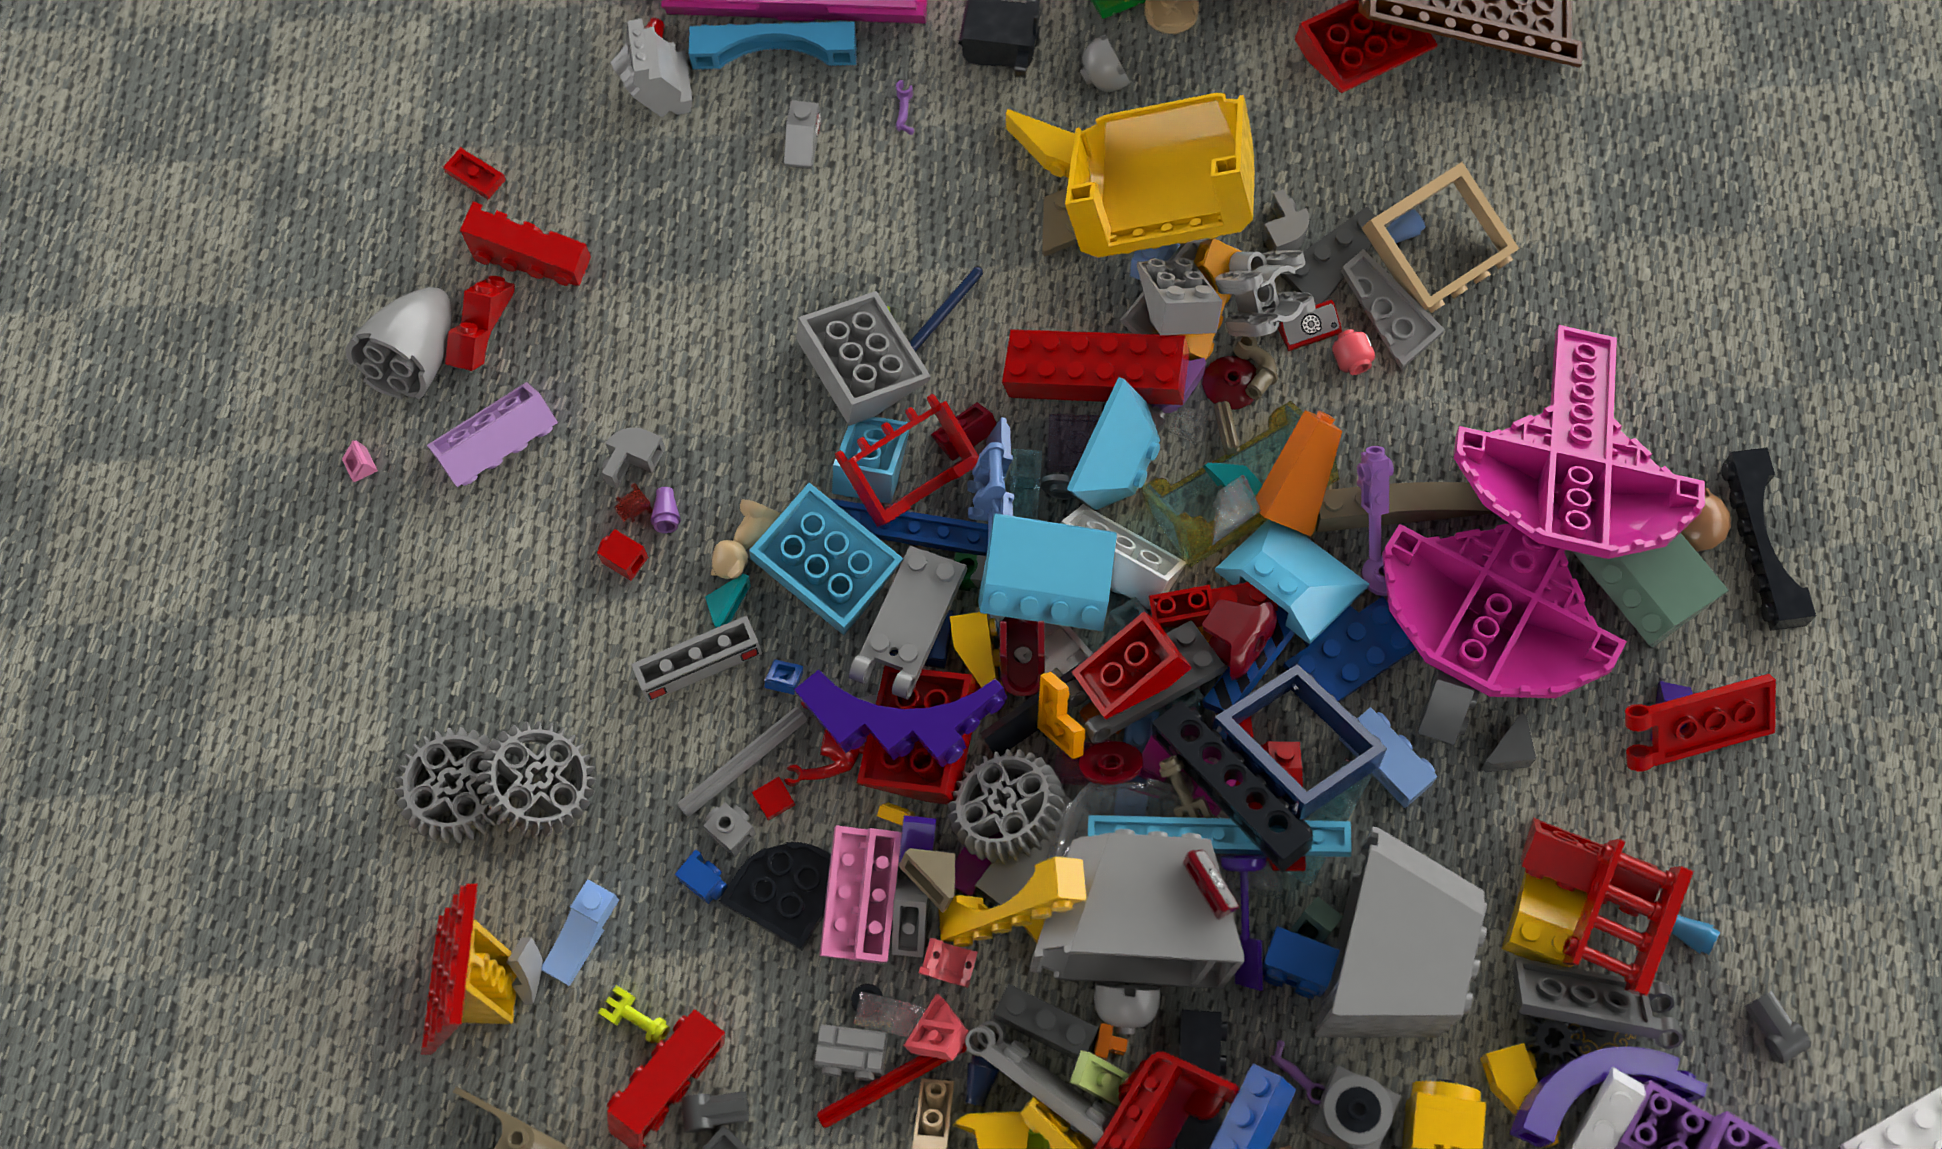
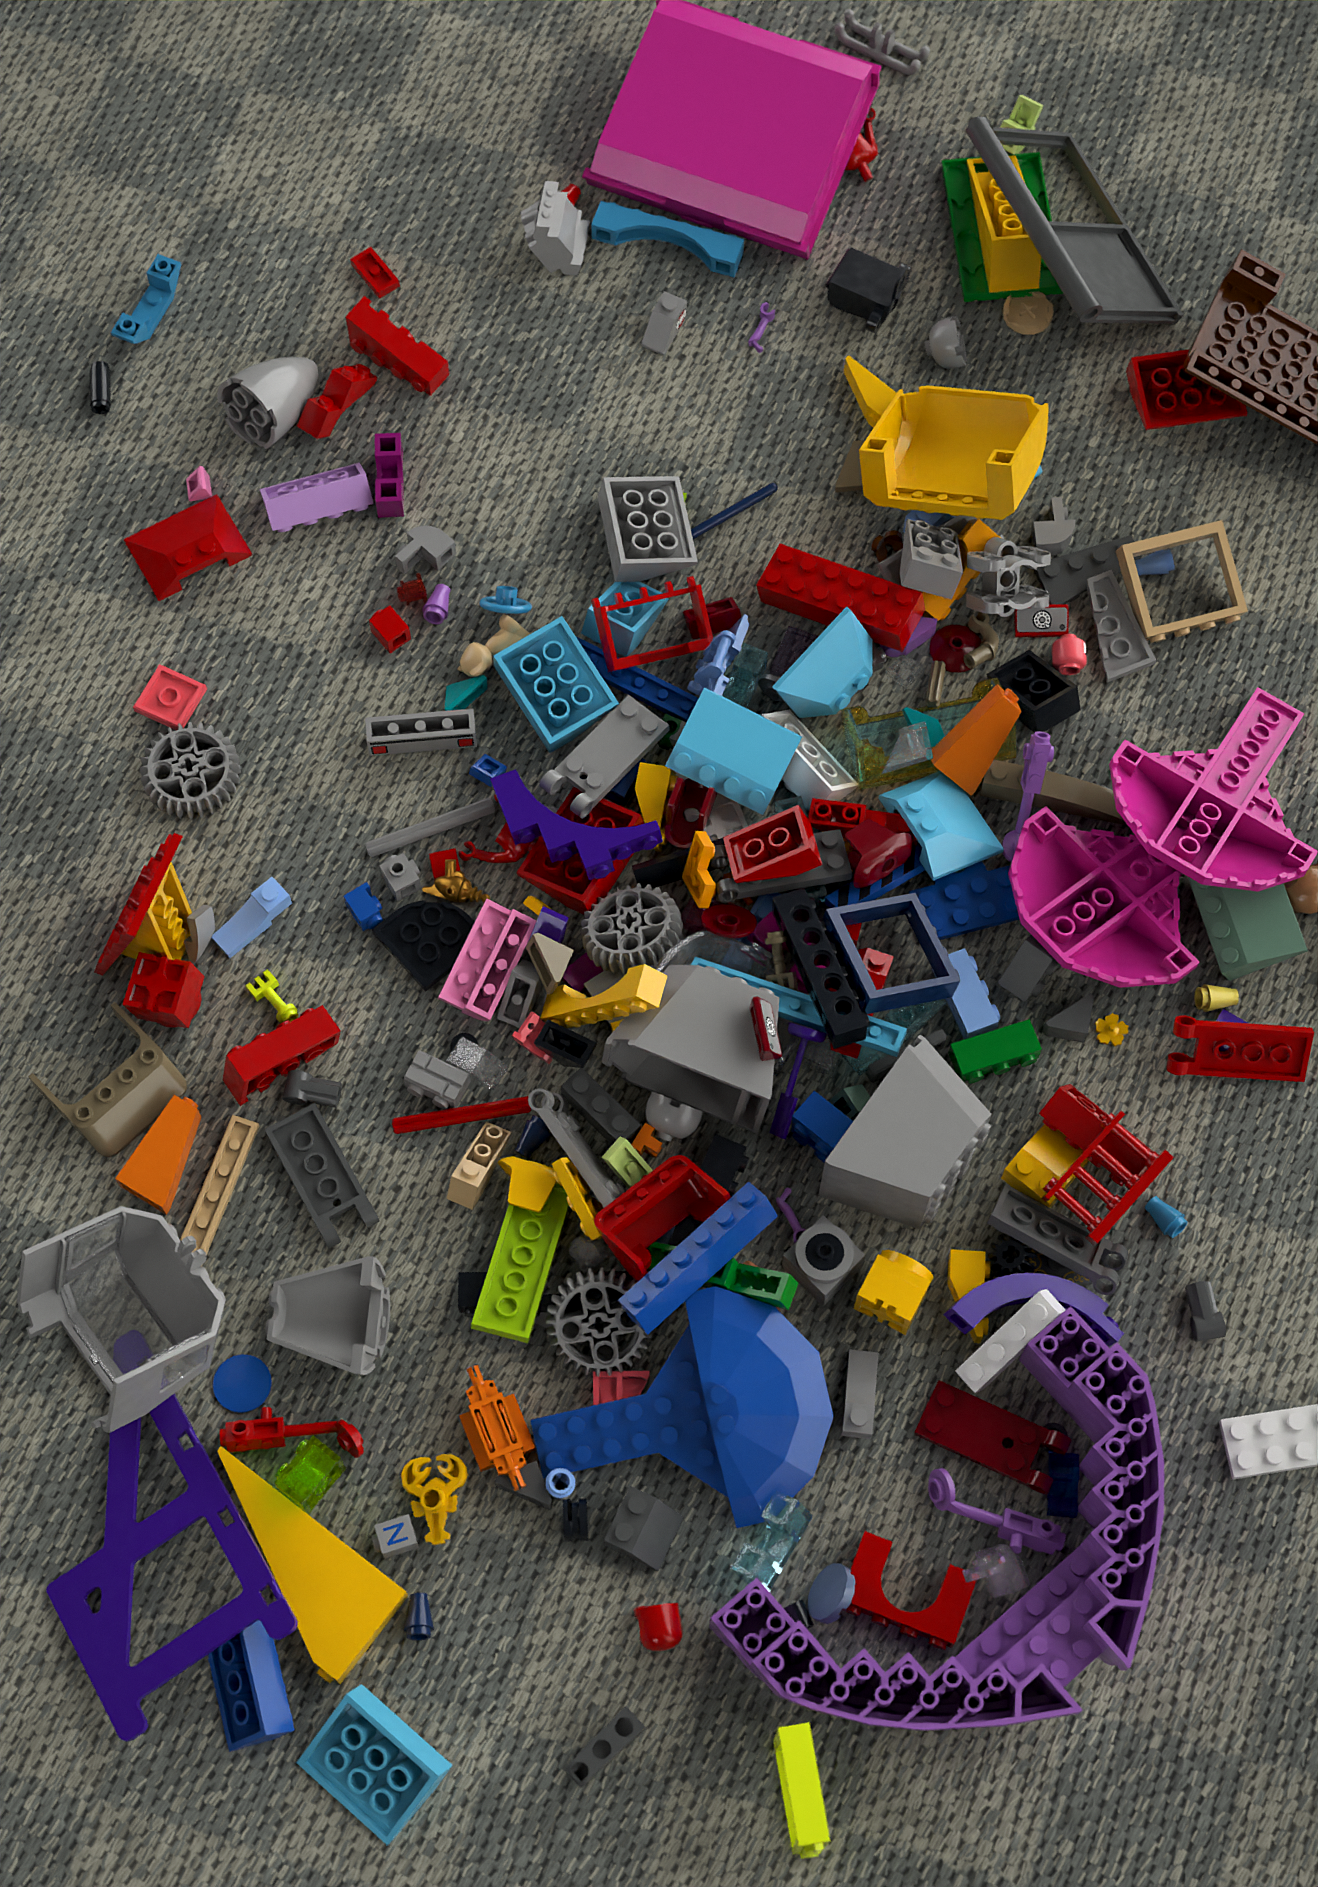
camera: 15 degrees right, 0 degrees up
light grey gear [476,721,596,839] -> none
coral wing [903,994,969,1061] -> none
none -> black piece [90,361,111,414]
none -> dark azure slope [111,254,181,344]
none -> red piece [122,952,205,1029]
none -> red slope [123,494,252,601]
none -> coral plate [133,664,207,730]
none -> magenta arch [375,433,404,518]
none -> pearl gold piece [422,859,490,903]
none -> dark azure piece [479,586,532,614]
none -> black slope [534,1020,597,1068]
none -> dark grey tile [866,1029,947,1083]
none -> reddish brown piece [871,530,903,563]
none -> green brick [948,1019,1042,1083]
none -> black slope [987,650,1081,733]
none -> yellow plant [1095,1013,1129,1047]
none -> light yellow cone [1194,984,1239,1012]

